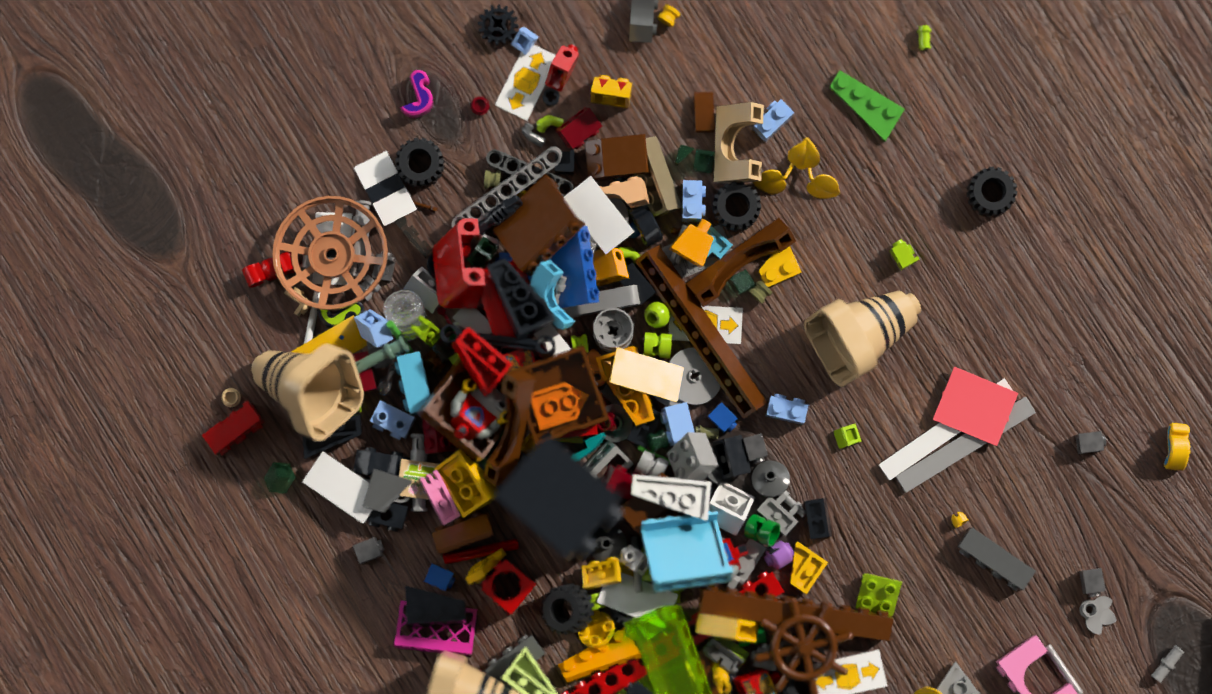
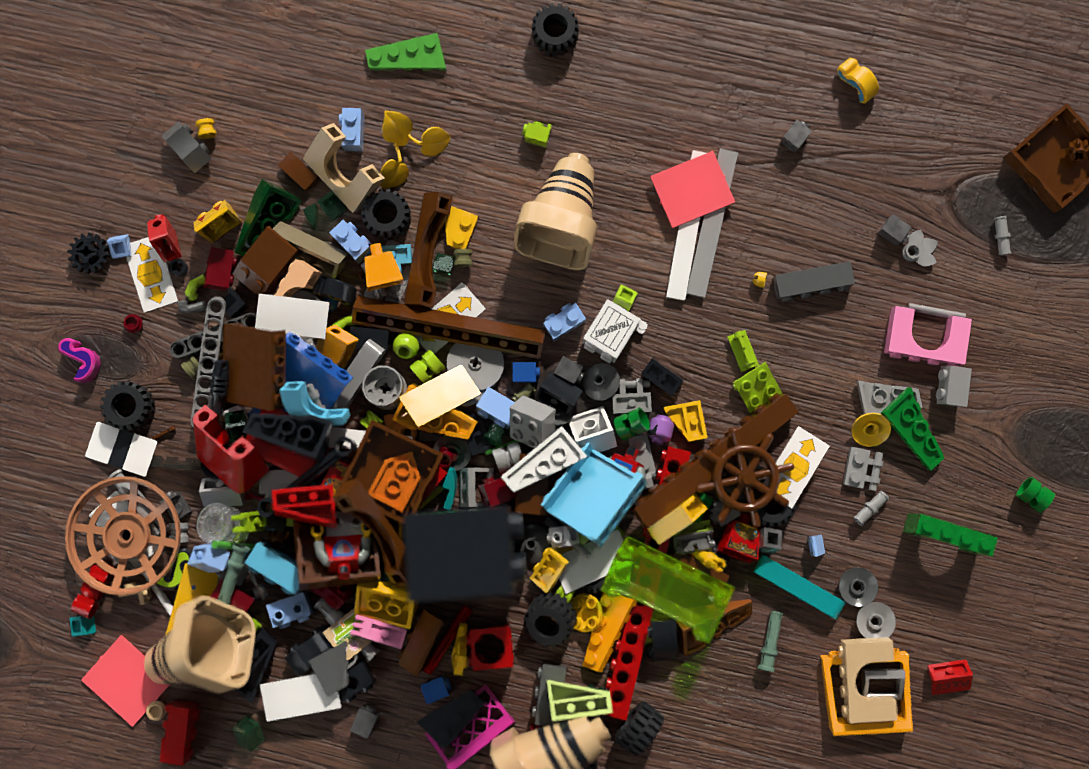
camera: 40 degrees left, 0 degrees up
none -> teal slope [69,616,96,637]
none -> coral piece [82,635,171,727]
none -> dark green wedge [234,179,302,256]
none -> white container [582,299,647,363]
none -> lime hinge [727,330,759,372]

